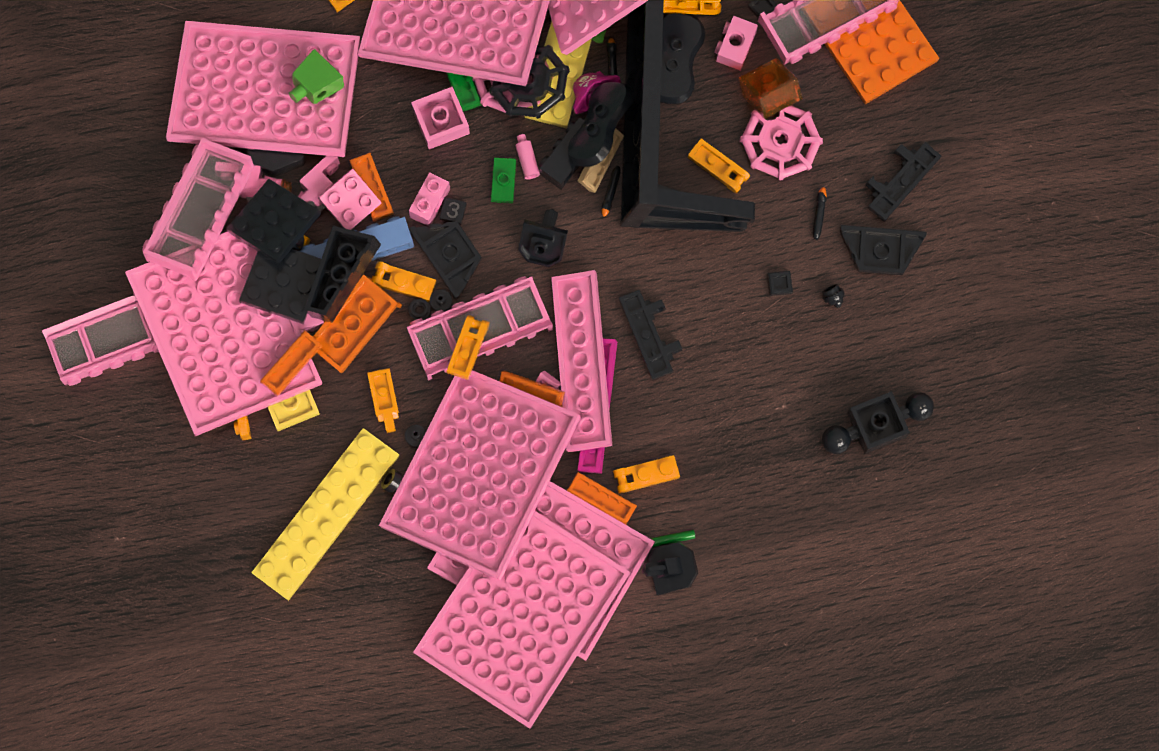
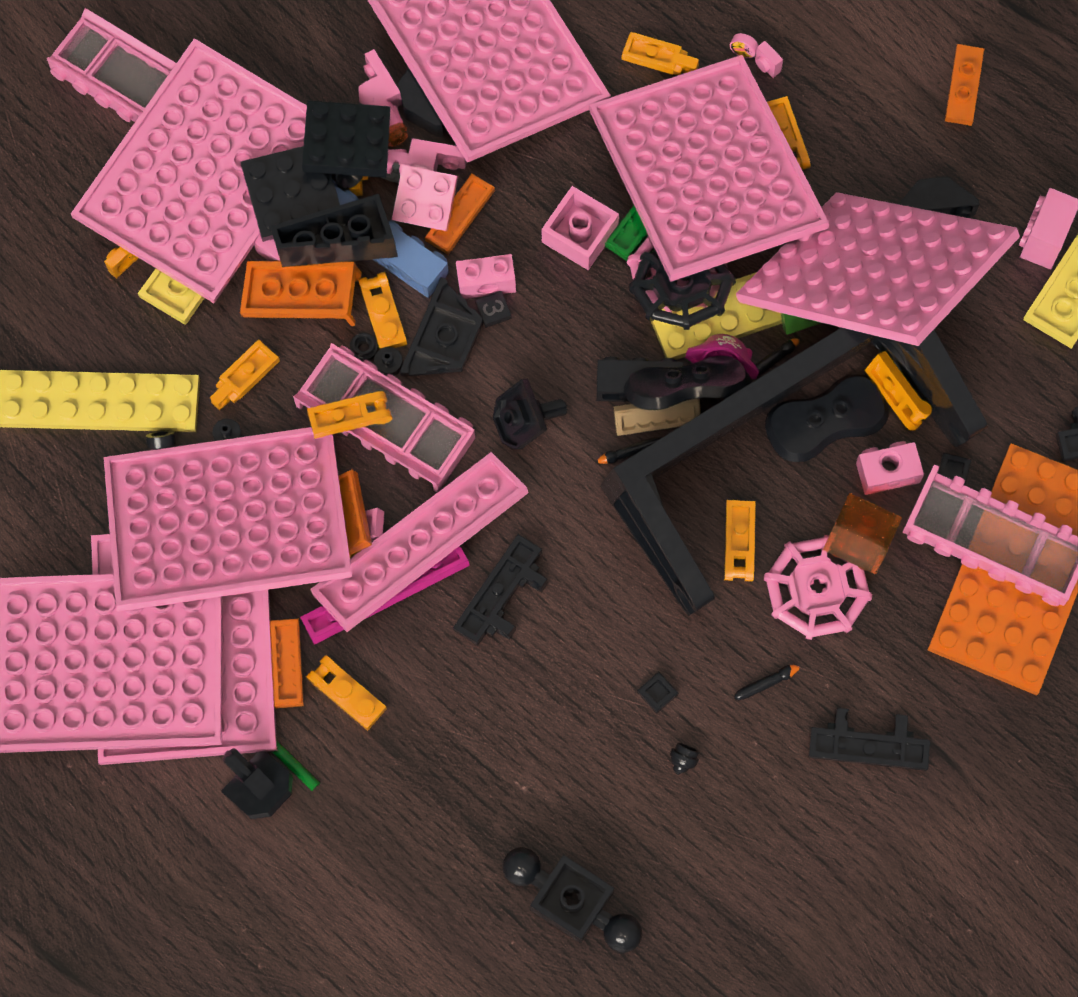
camera: 60 degrees right, 5 degrees down
window [142,138,254,281] -> none
orange plate [260,330,322,397] -> none
bright green torso [289,49,344,104] -> none
green plate [491,158,516,204] -> none
bright pink cylinder [515,134,540,179] -> none
black wing [840,225,927,275] -> none

